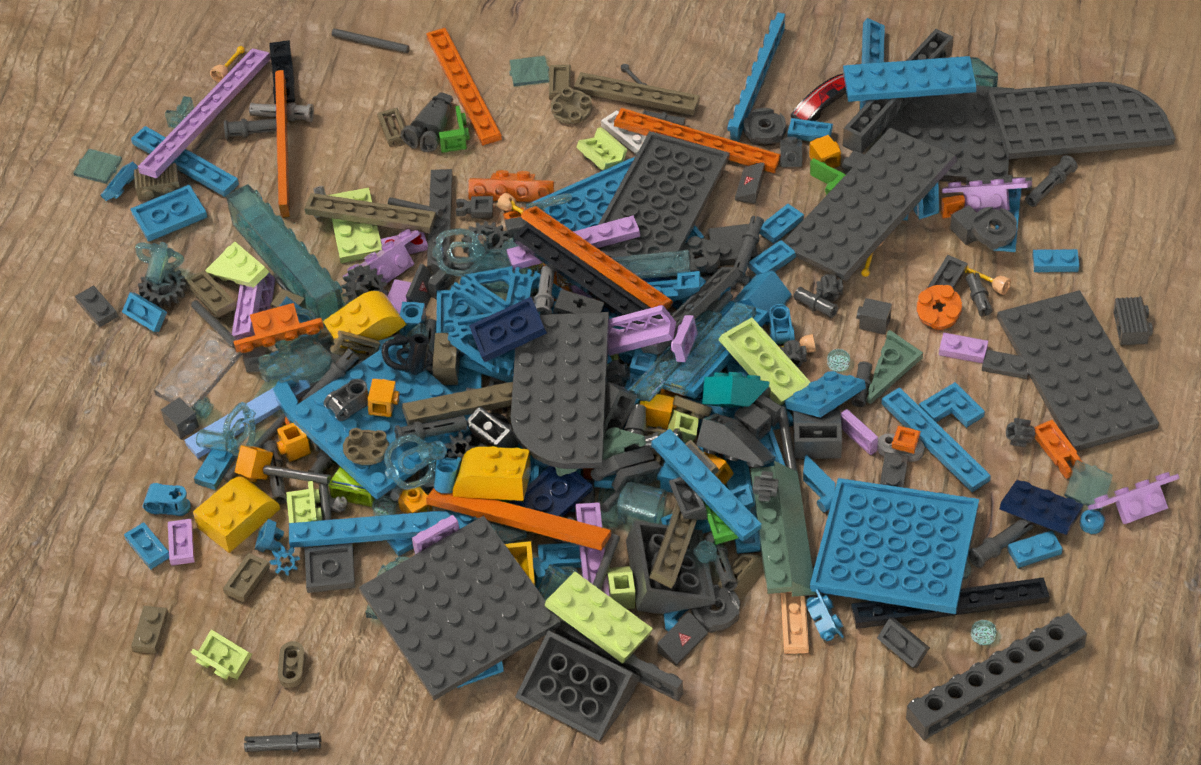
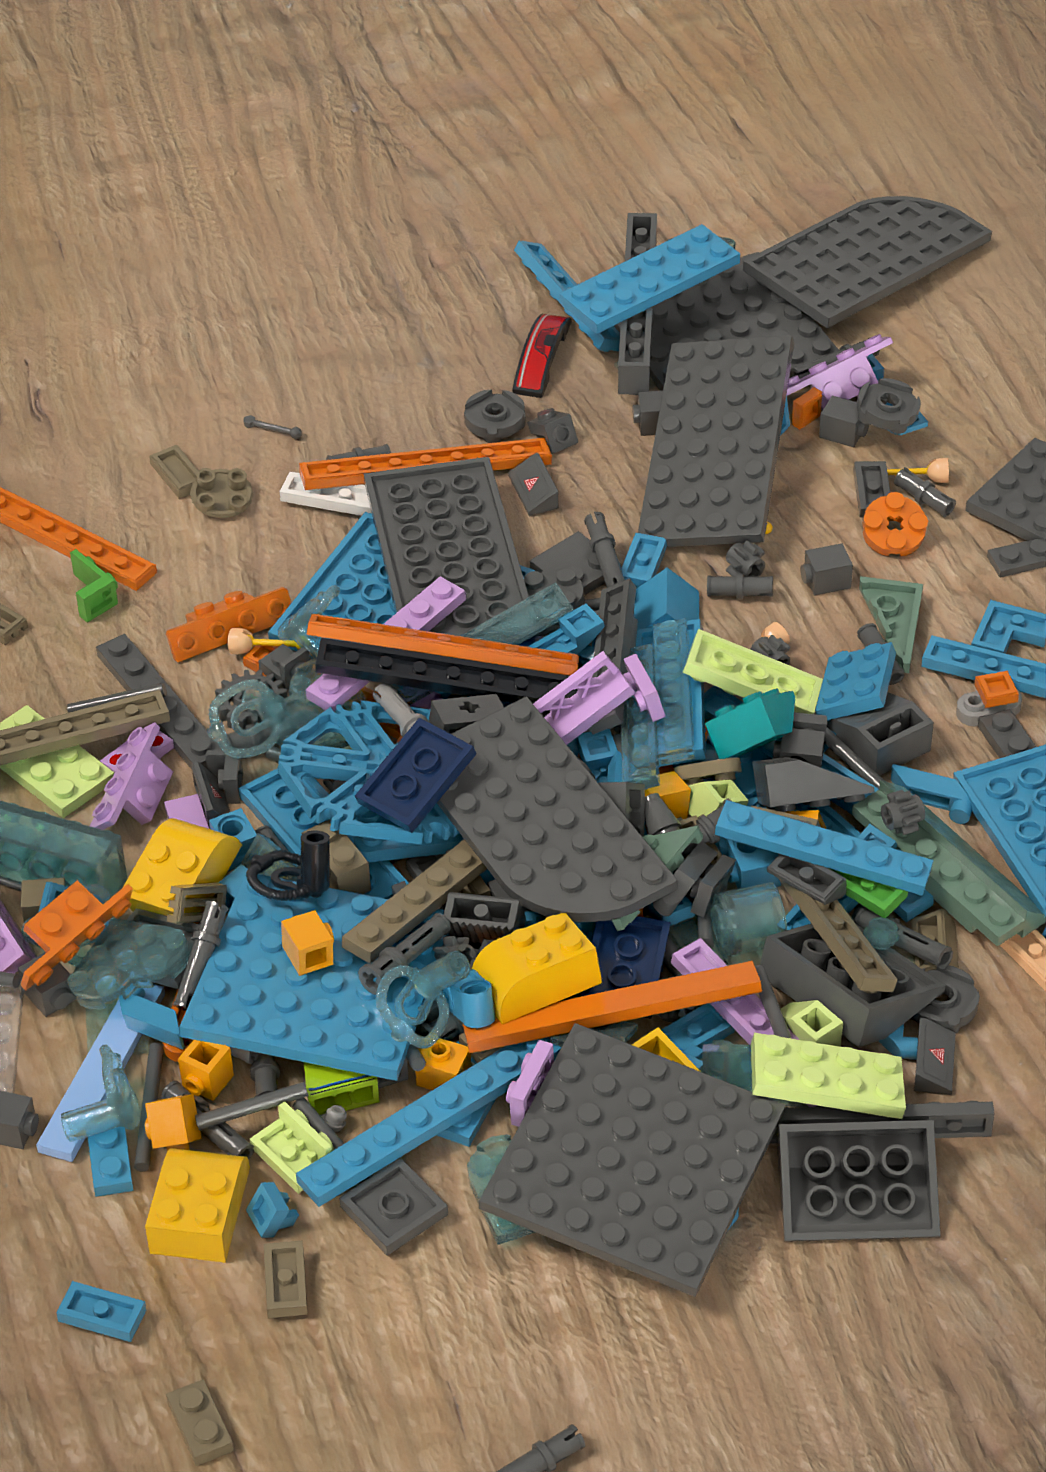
camera: 35 degrees left, 5 degrees down
dark azure piece [143,483,191,516] -> none
lavender plate [168,519,195,566] -> none
yellowish green bracket [191,630,252,680] -> none
clear light blue plate [193,397,214,420] -> none
dark azure gear [269,545,300,576] -> none
dark tan plate [278,641,305,688] -> none
dark grey piece [324,379,368,421] -> none
dark grey gear [341,265,388,304] -> none
dark tan dish [343,428,390,465] -> none
clear light blue tile [372,496,396,516] -> none
dark grey piece [400,92,453,152] -> none
dark grey plate [456,196,493,218] -> none
clear light blue piece [509,56,549,87] -> none
dark tan plate [574,72,700,116] -> none
yellowish green bracket [576,127,627,170] -> none
dark azure plate [727,12,785,142] -> none
dark azure plate [760,204,804,244] -> none
dark azure piece [769,304,795,345] -> none
dark azure plate [787,118,833,141] -> none
light orange brick [809,135,841,168] -> none
bright green bracket [810,158,845,195] -> none
clear light blue tile [827,349,850,372] -> none
lavender tile [841,409,878,455] -> none
lavender plate [939,333,988,363] -> none
dark grey pin [1025,155,1078,207] -> none
dark azure plate [1032,249,1079,272] -> none

